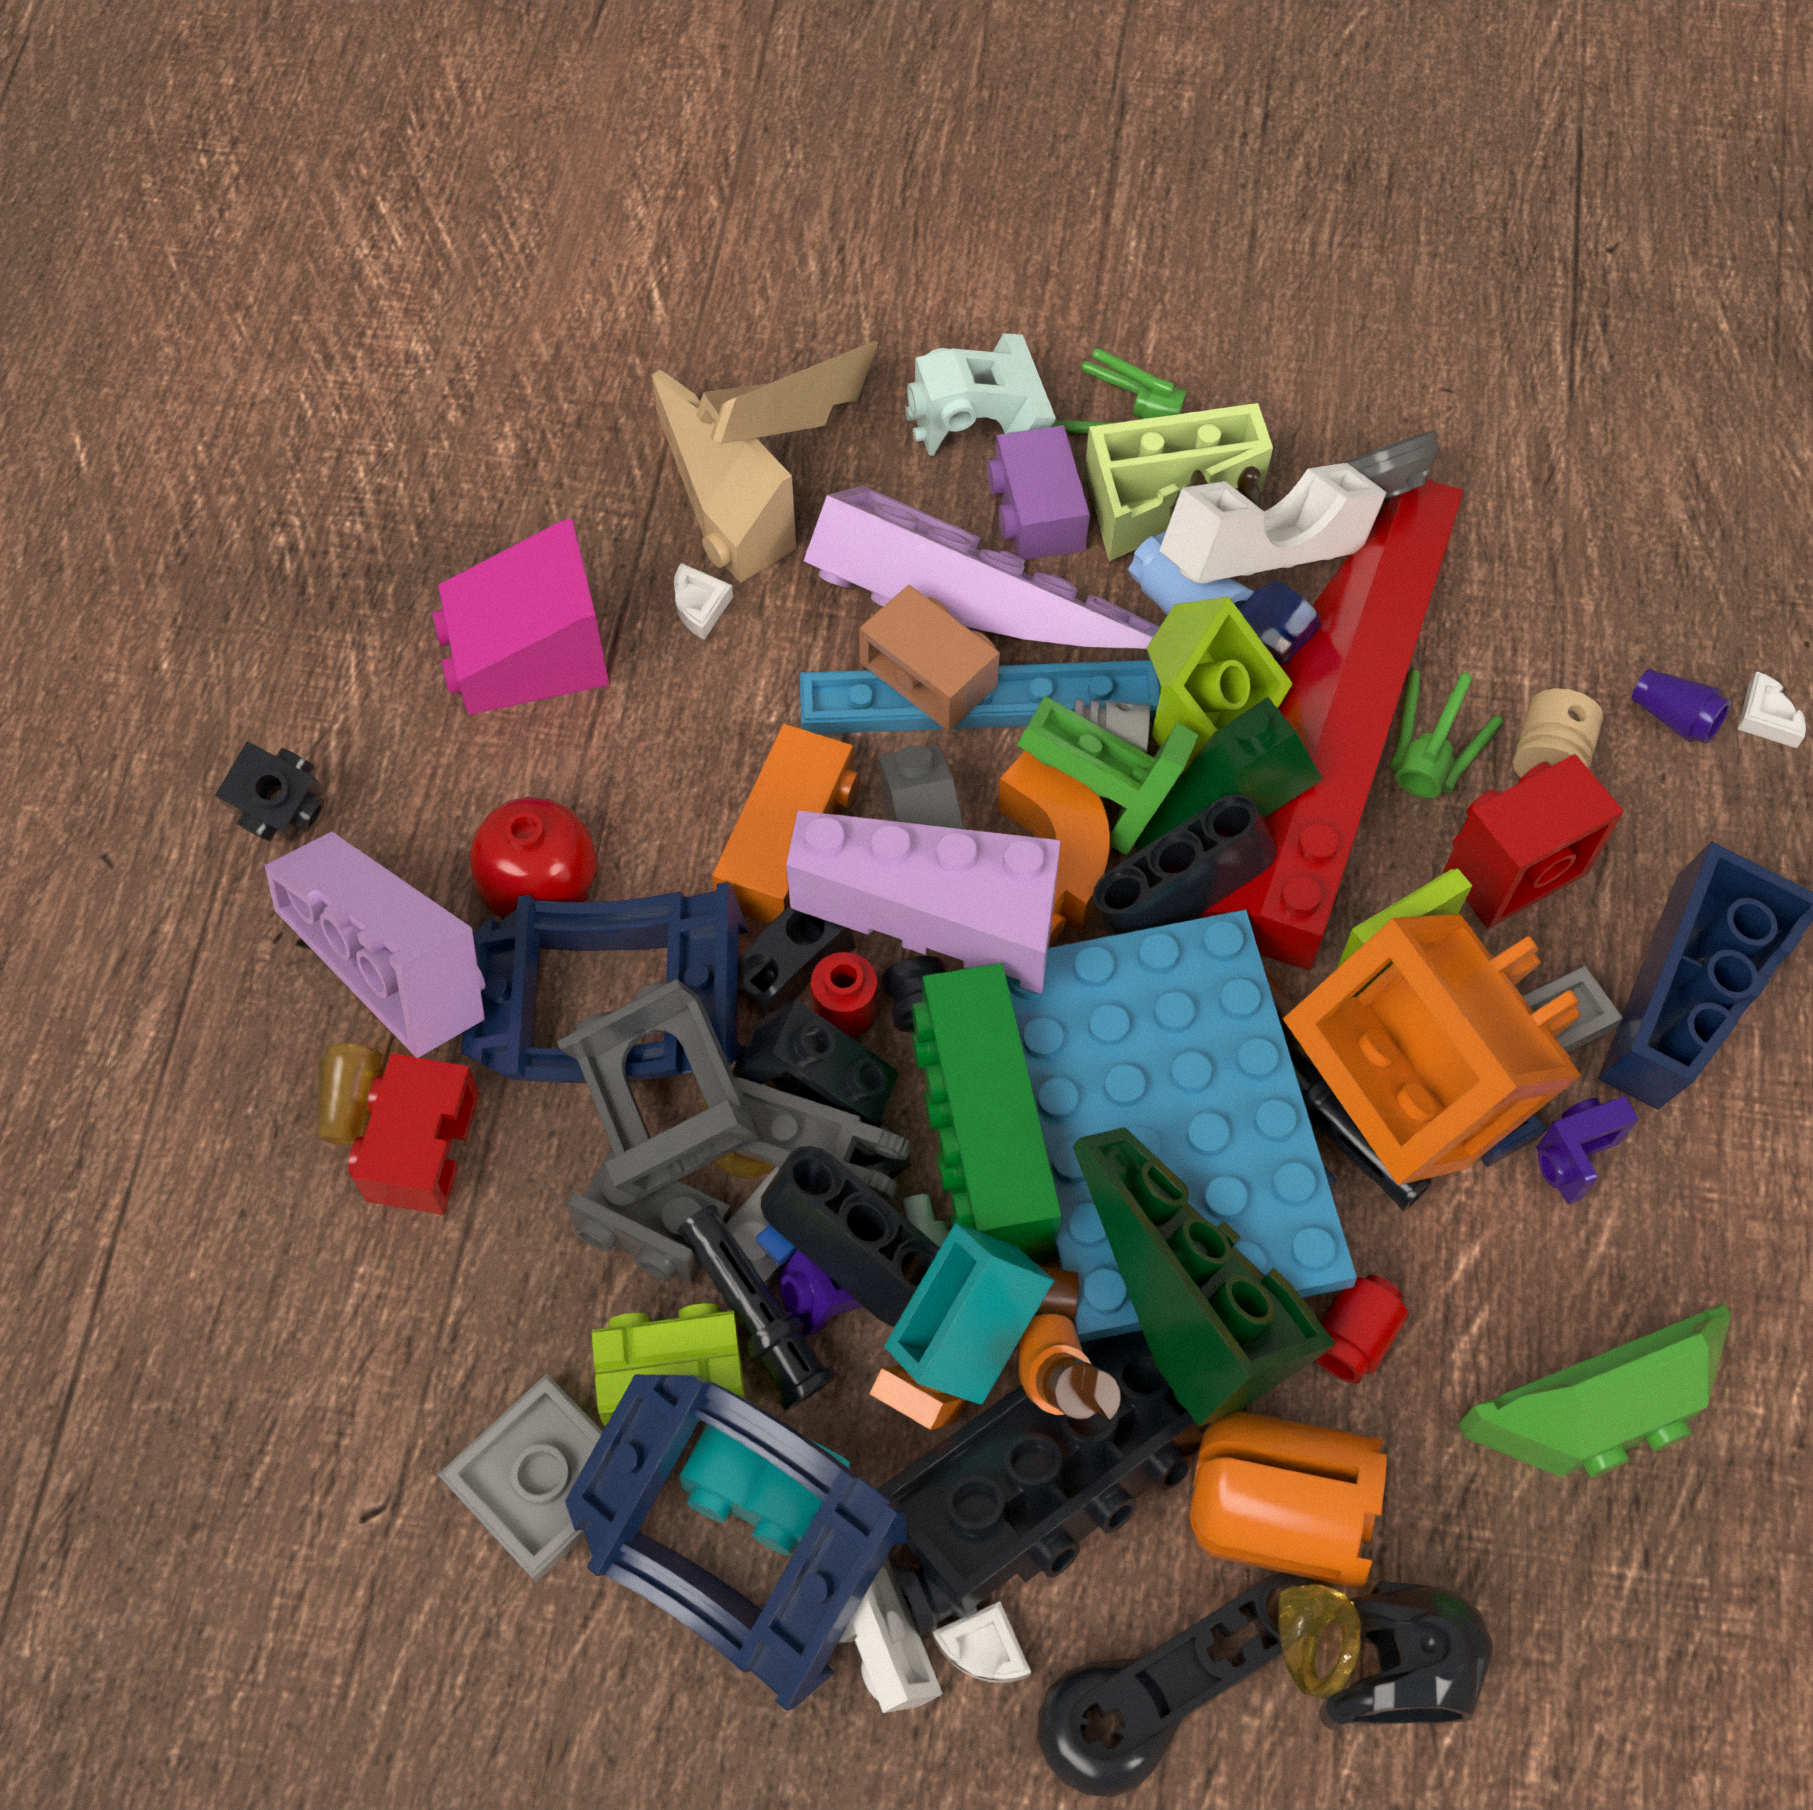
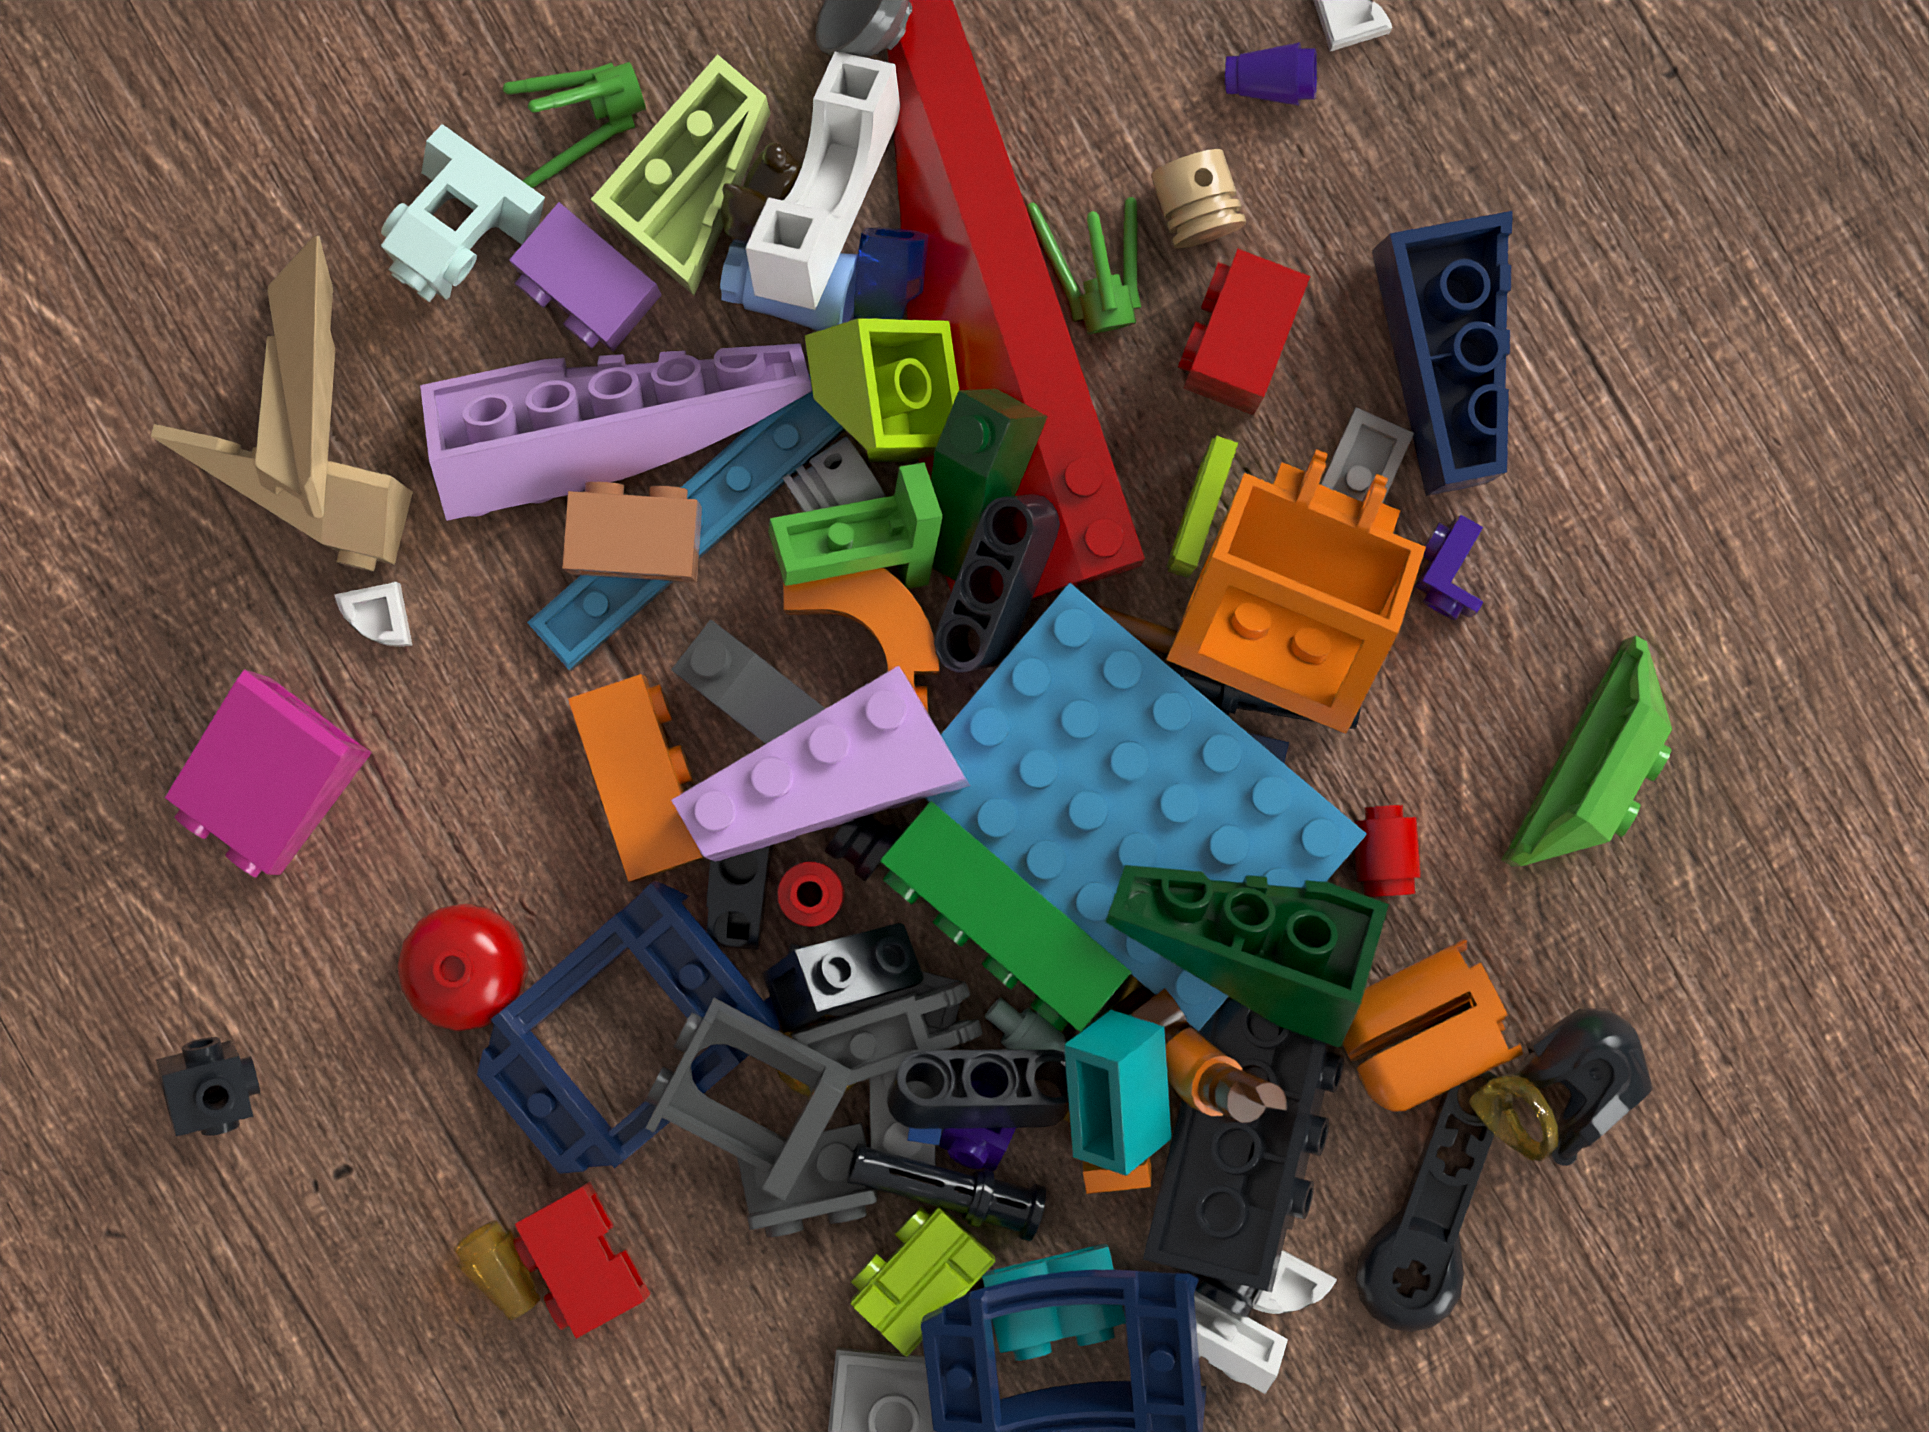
camera: 35 degrees left, 25 degrees up
lavender wedge [264,831,485,1058] -> none

